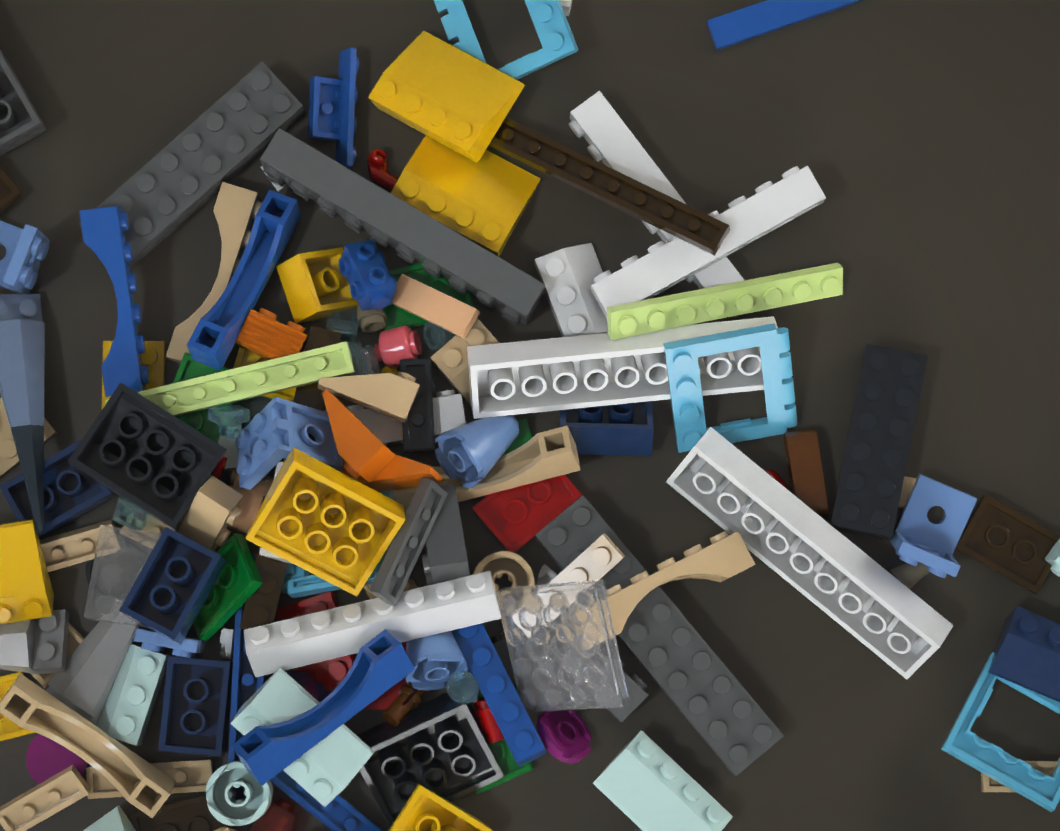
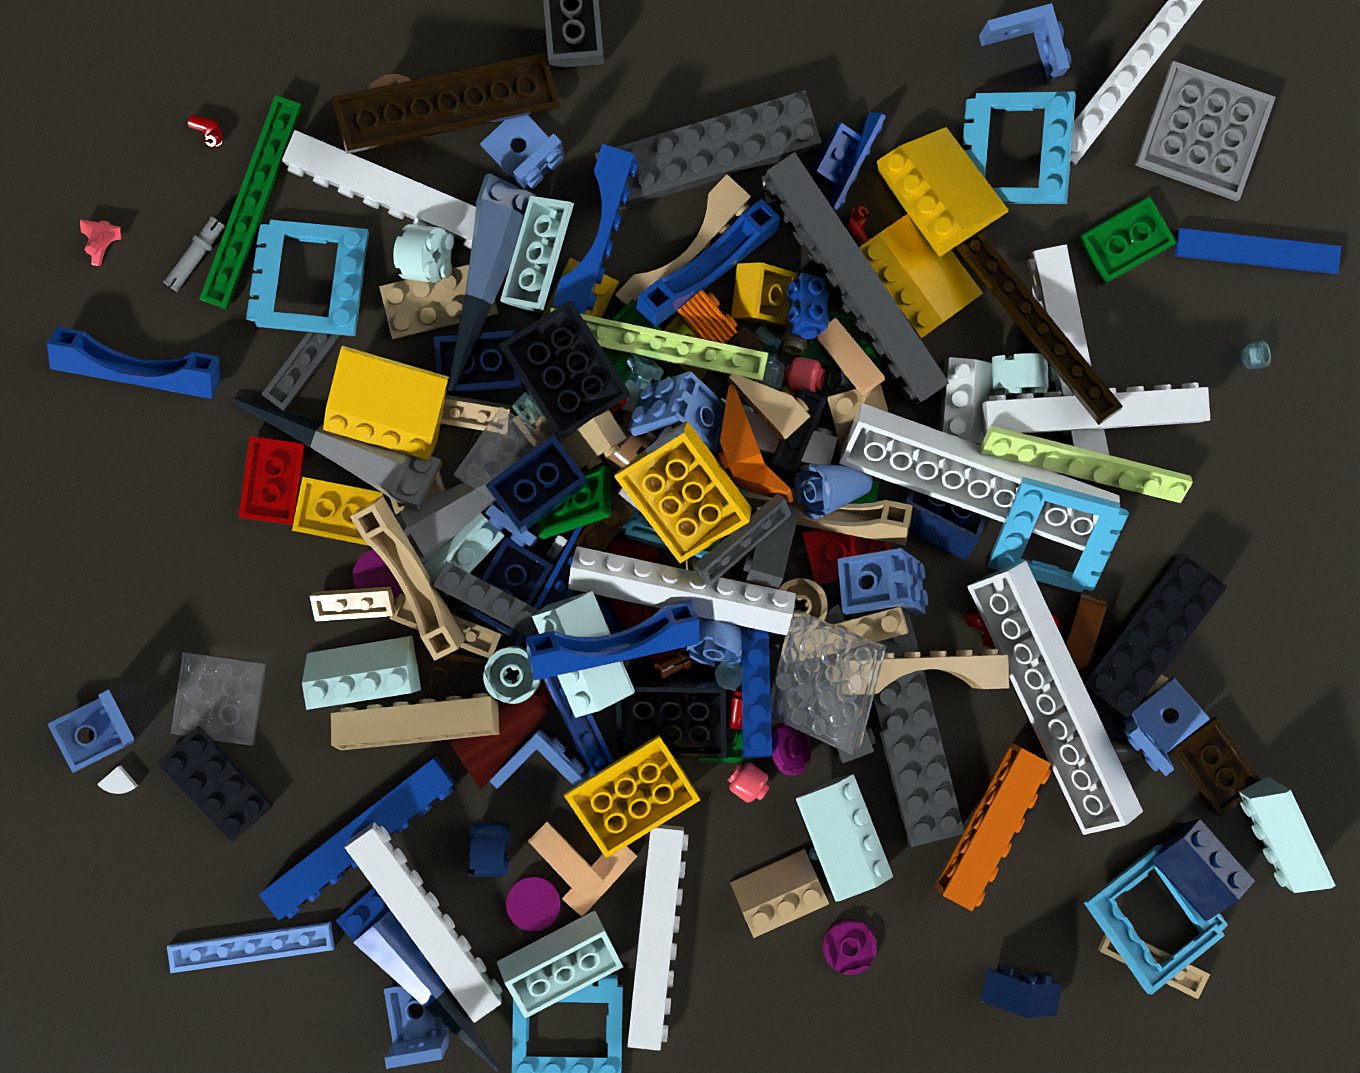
camera: 25 degrees right, 5 degrees up
none -> dark grey plate [433,561,539,636]
none -> light aqua slope [500,196,574,314]
none -> coral head [727,762,769,803]
none -> medium blue bracket [838,548,928,616]
none -> orange brick [935,743,1051,911]
none -> red arm [965,611,995,647]
none -> light aqua brick [992,353,1049,396]
none -> green tile [1078,196,1177,284]
none -> clear light blue tile [1242,341,1271,369]

